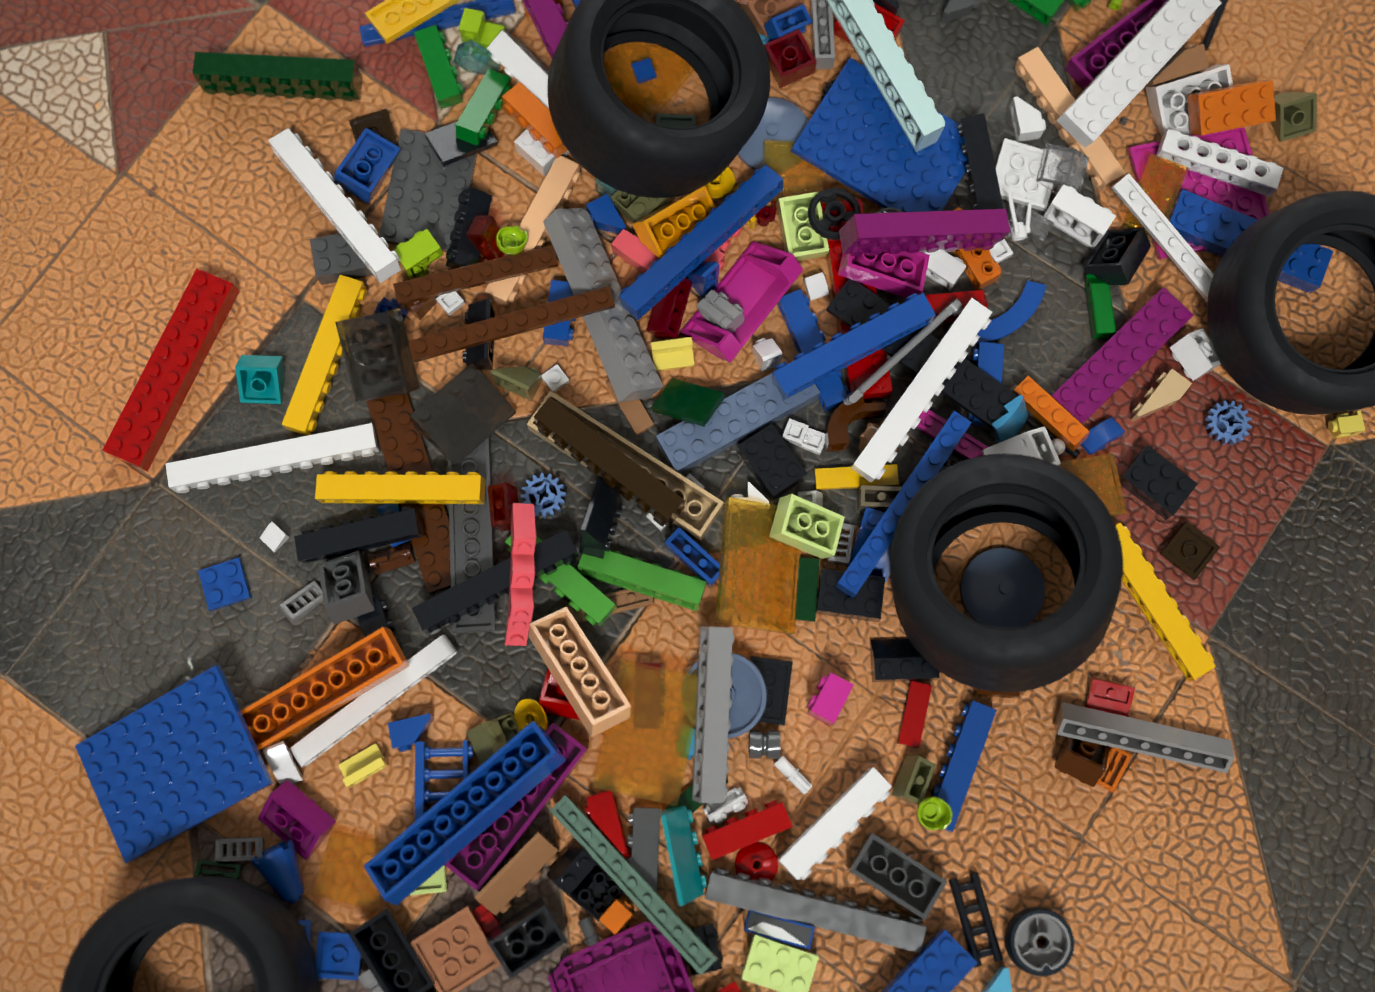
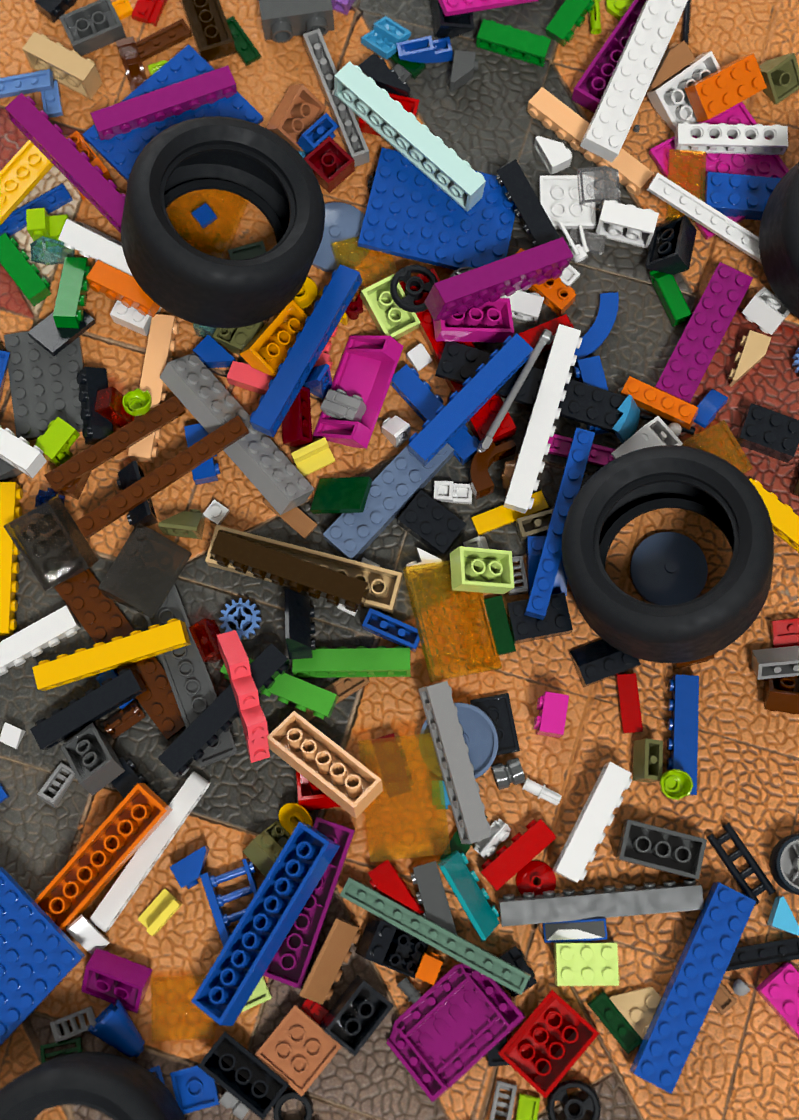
camera: 15 degrees left, 0 degrees up
white plate [436,291,465,316] -> none

